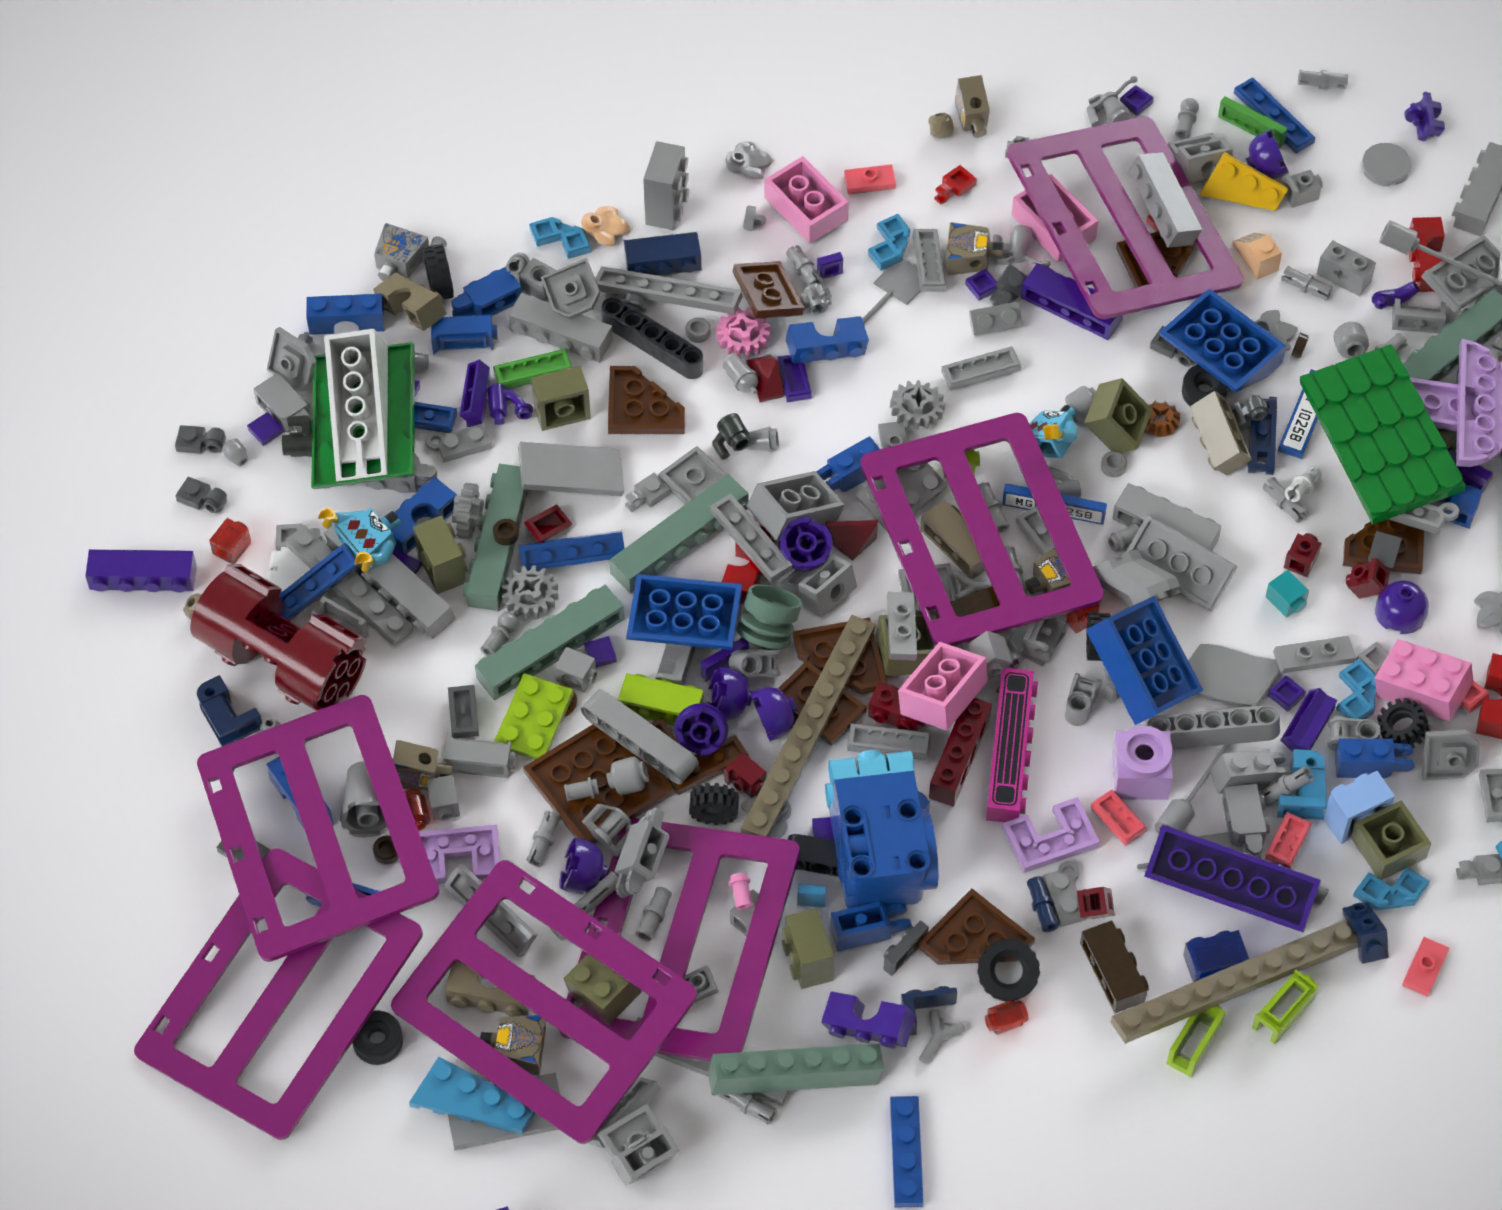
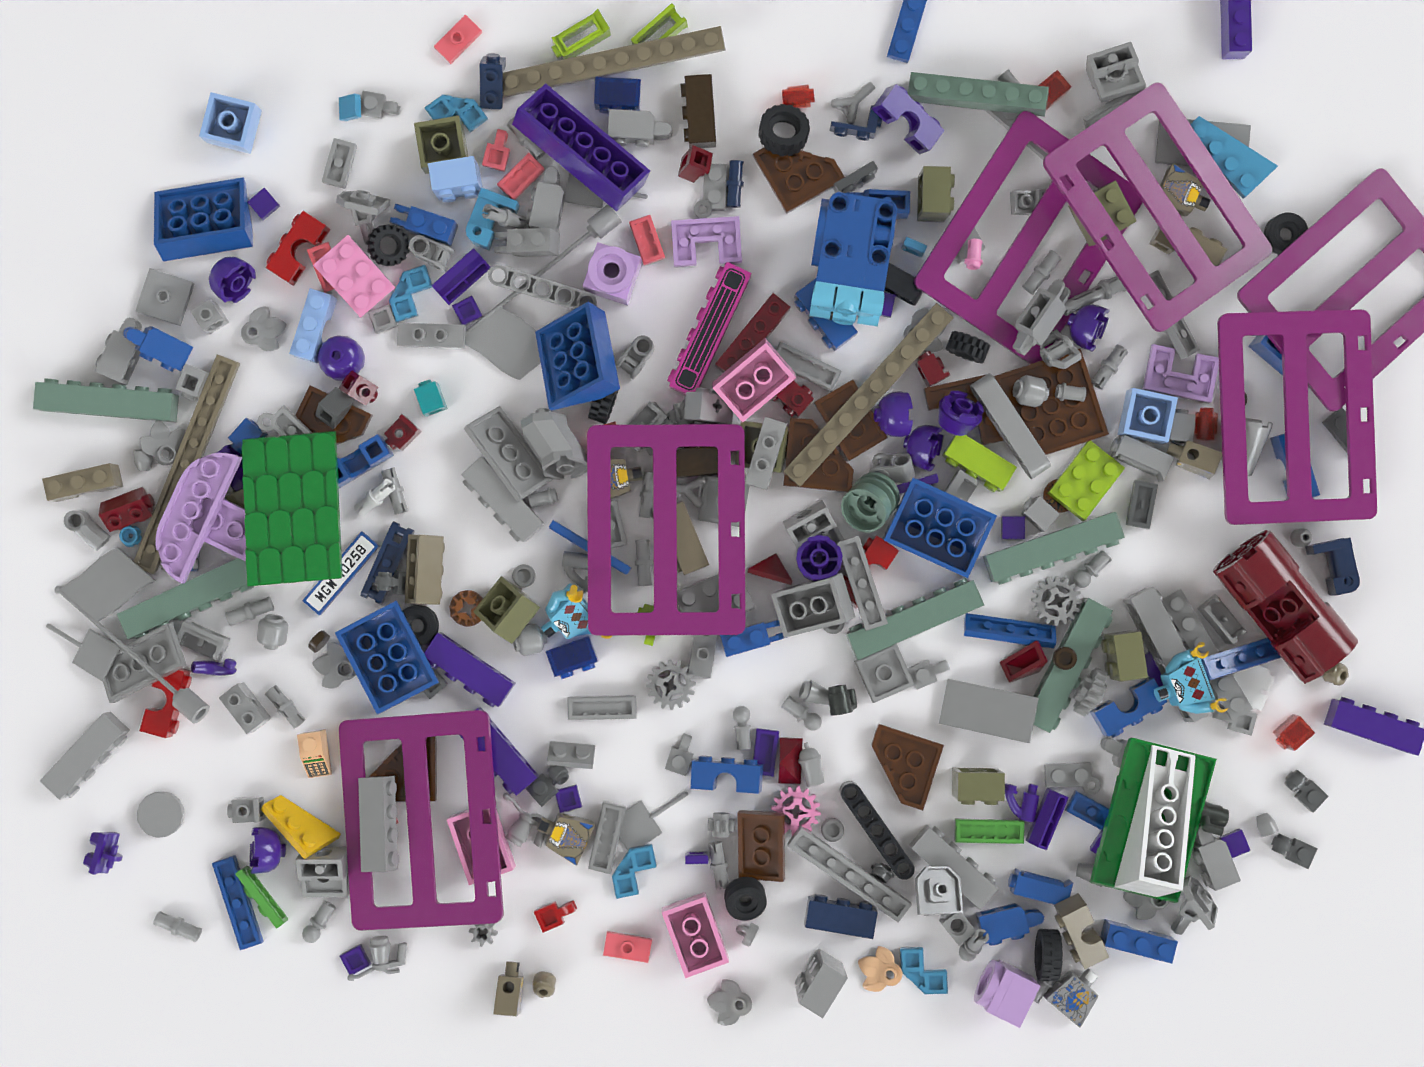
camera: 165 degrees left, 30 degrees up
none -> light blue arch [289,288,337,364]
none -> blue arch [337,434,394,489]
none -> dark purple brick [424,632,516,708]
none -> coral plate [482,129,510,172]
none -> clear blue brick [545,635,599,680]
none -> light grey hinge [608,109,673,147]
none -> light grey plate [665,733,694,776]
none -> black tyre [724,877,767,921]
none -> light grey pin [733,706,751,750]
none -> light grey pin [781,695,822,731]
none -> lavender piece [974,960,1040,1028]
none -> clear red brick [1038,70,1072,110]
none -> light blue brick [1117,388,1178,444]

